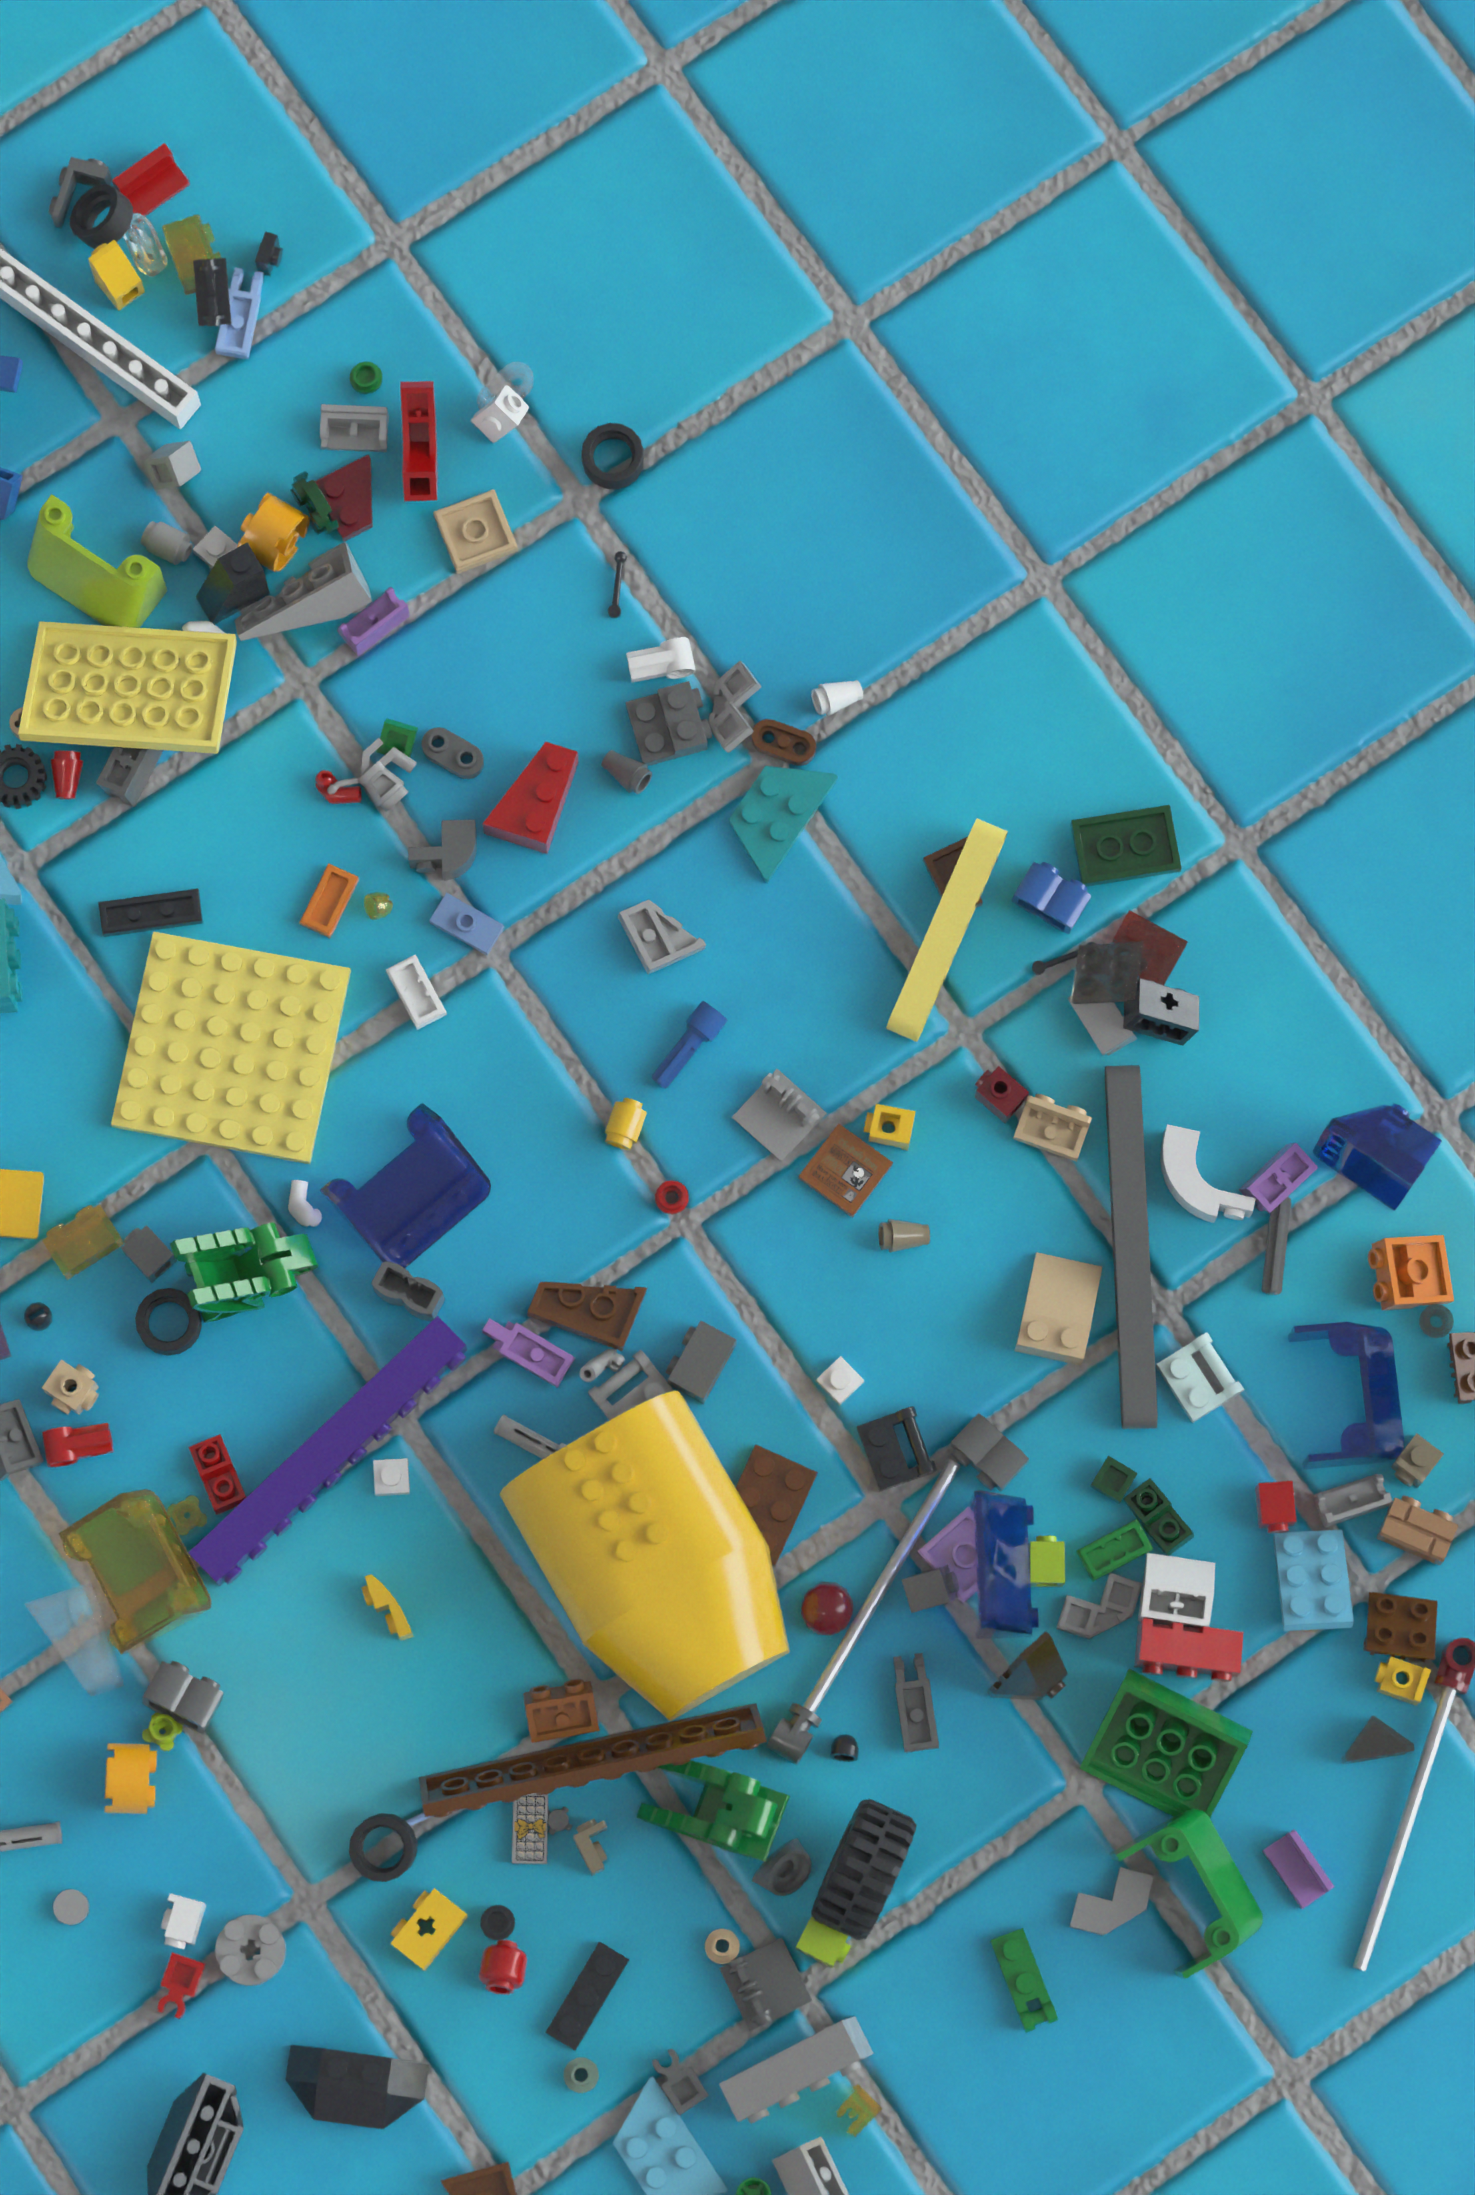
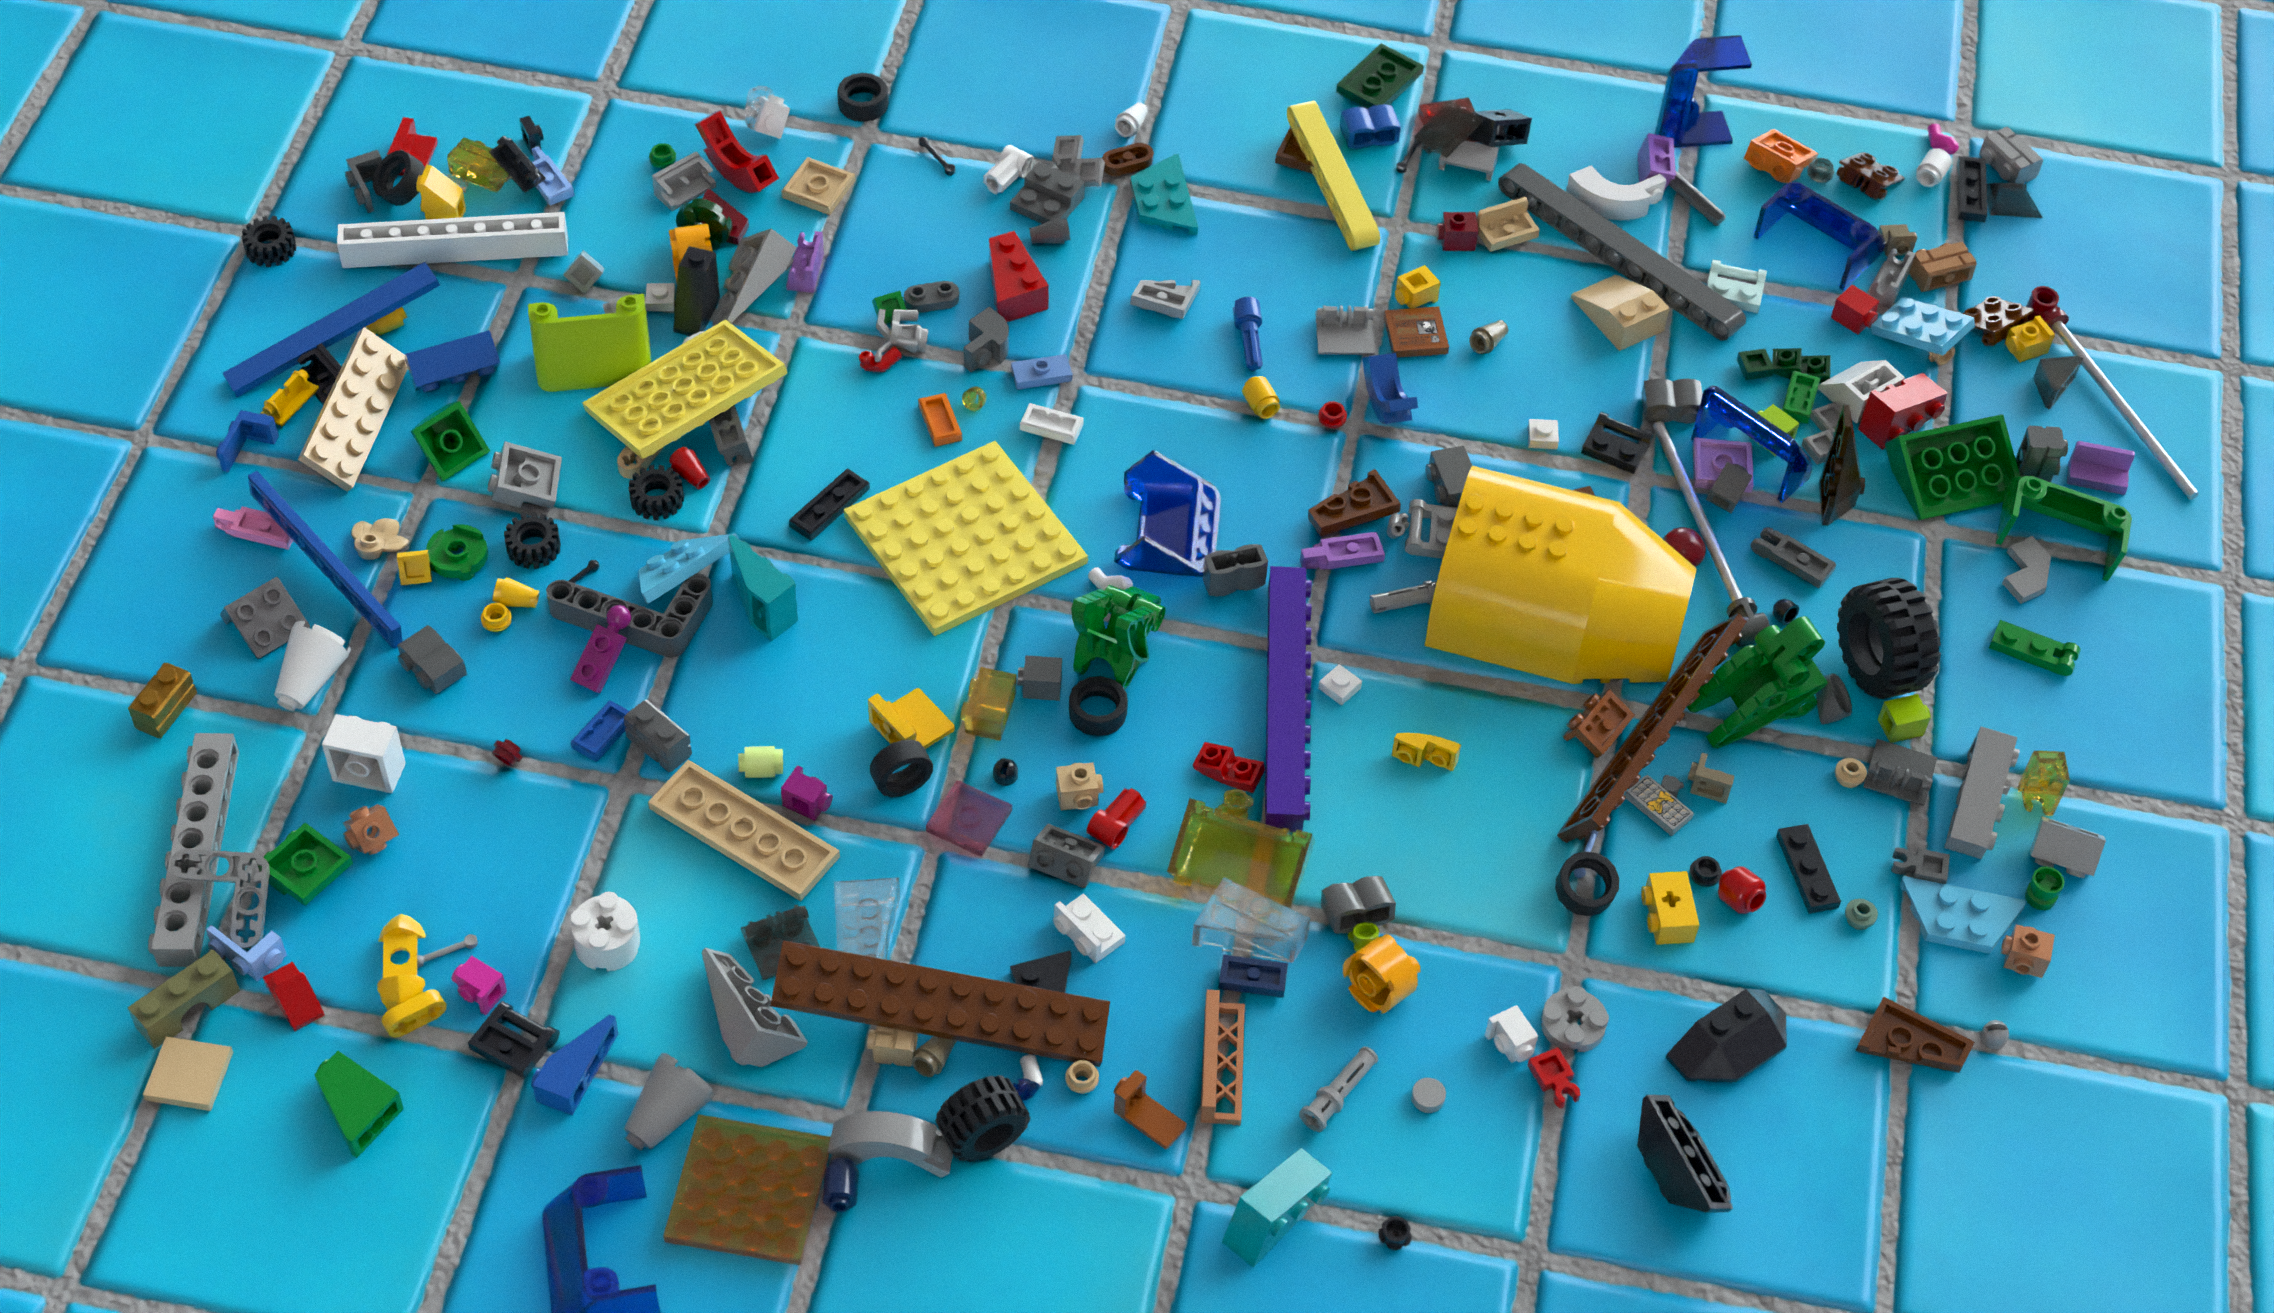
camera: 45 degrees left, 25 degrees down
none -> dark blue plate [1219,954,1288,998]
none -> blue arch [1362,353,1418,424]
none -> dark grey brick [2016,425,2068,482]

